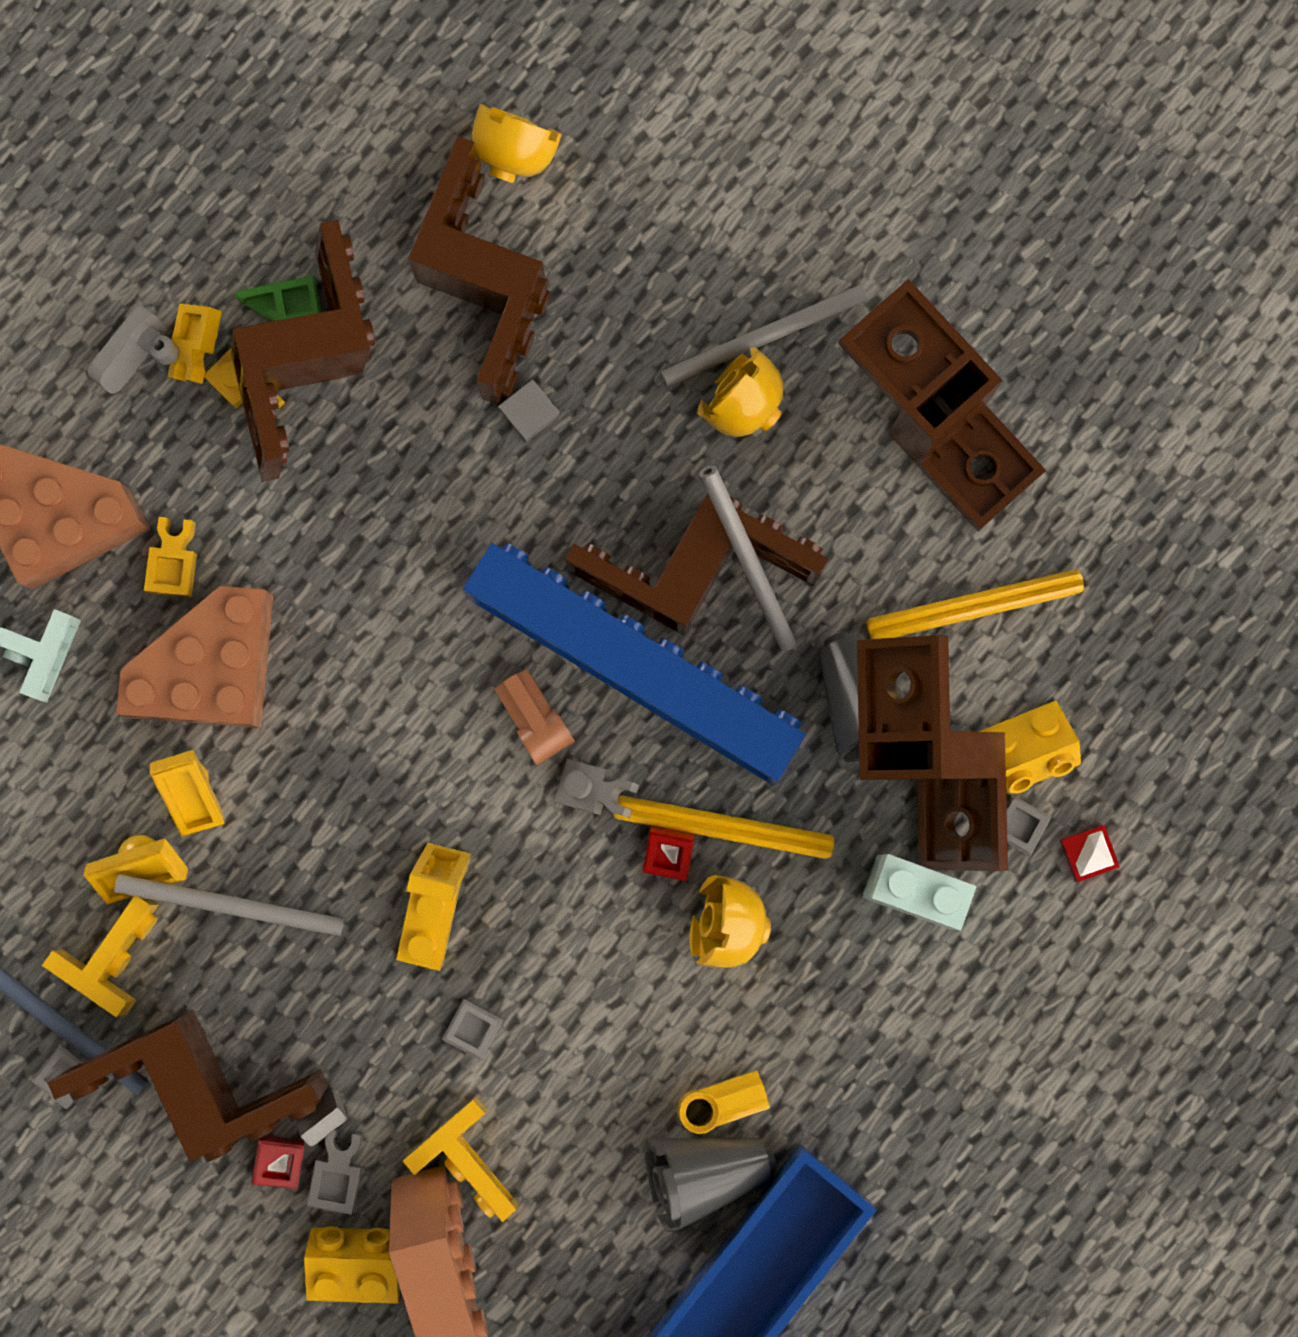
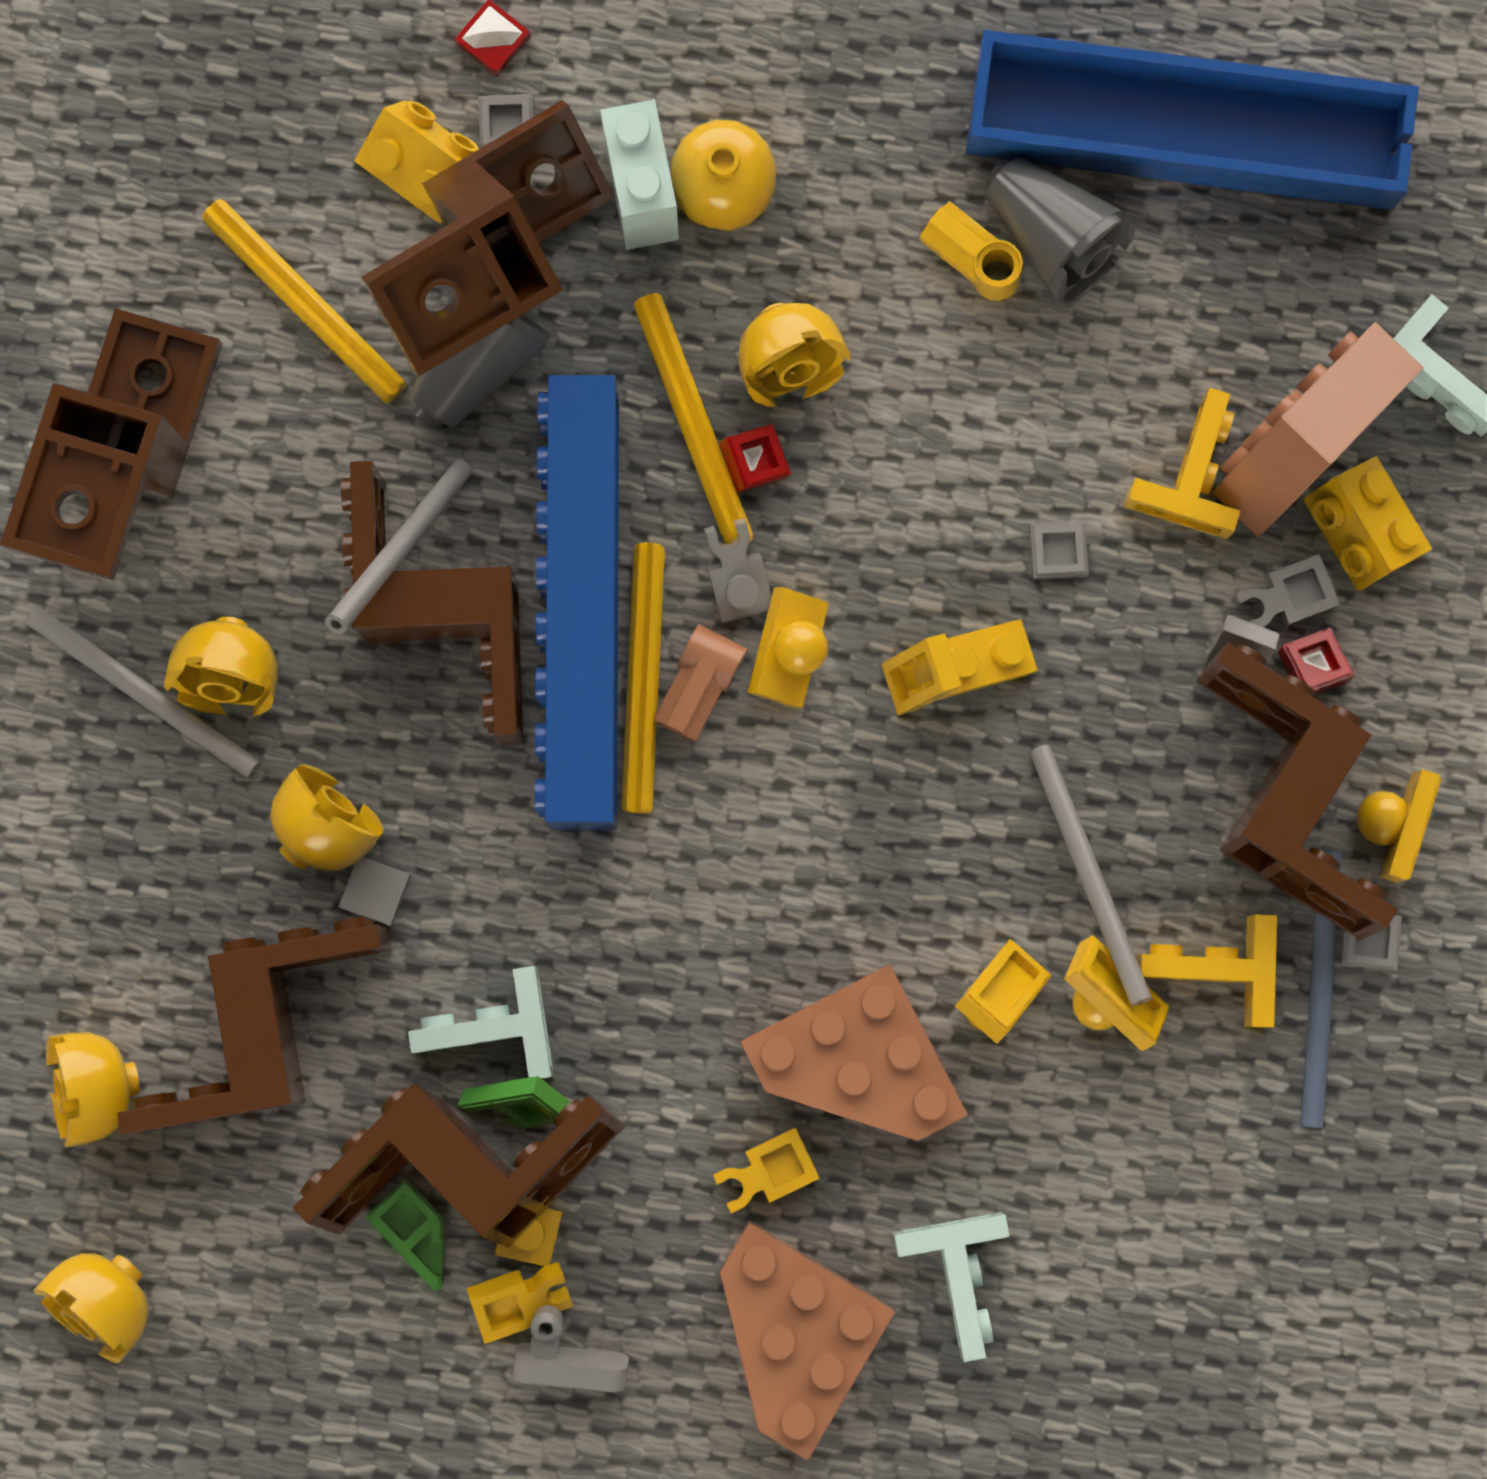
camera: 125 degrees left, 0 degrees up
none -> yellow cylinder [33,1253,149,1363]
none -> yellow cylinder [270,764,384,871]
none -> light aqua bracket [408,966,554,1079]
none -> bright green tile [458,1076,570,1128]
none -> yellow axle [621,542,665,814]
none -> yellow cylinder [670,119,777,231]
none -> yellow tile [747,587,829,708]
none -> yellow tile [1356,769,1442,883]

